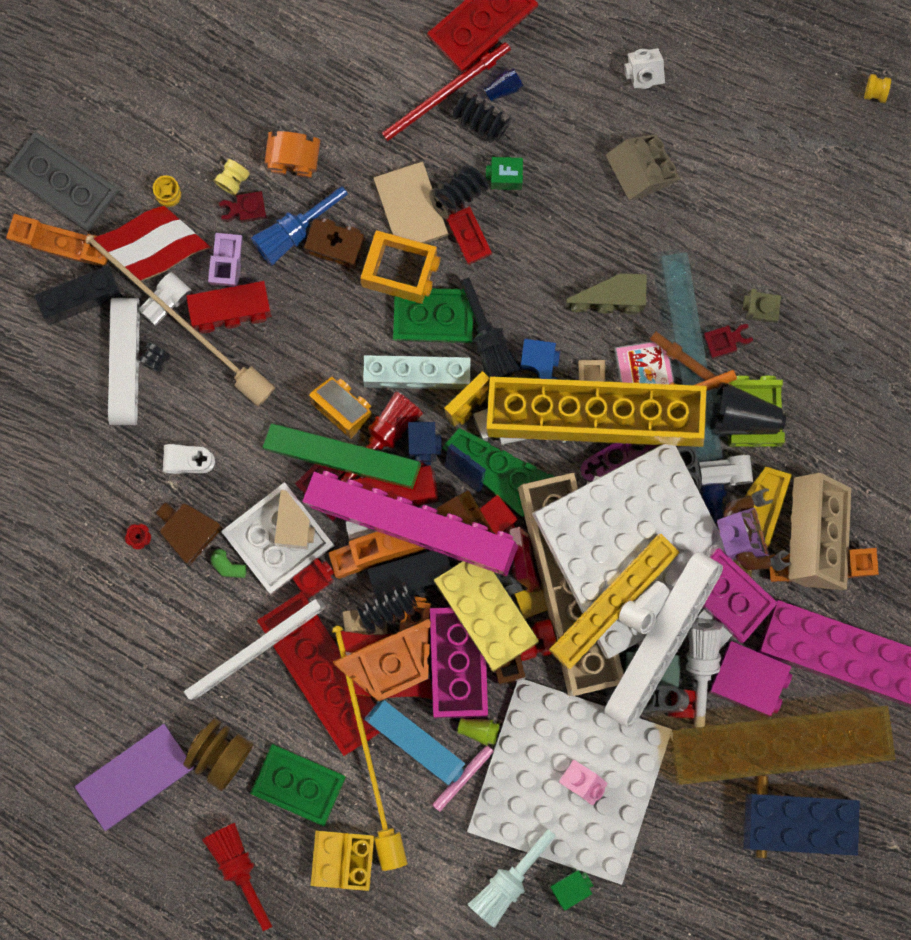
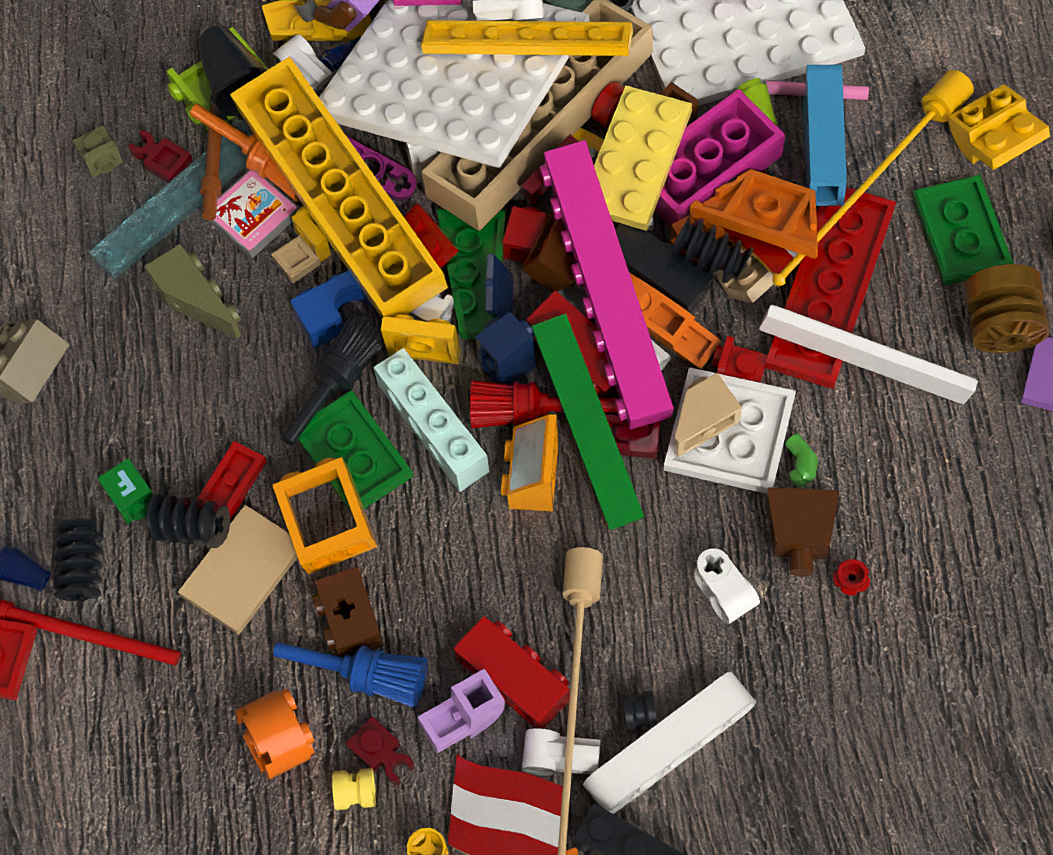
camera: 120 degrees left, 15 degrees down
none -> red plate [403,203,459,269]

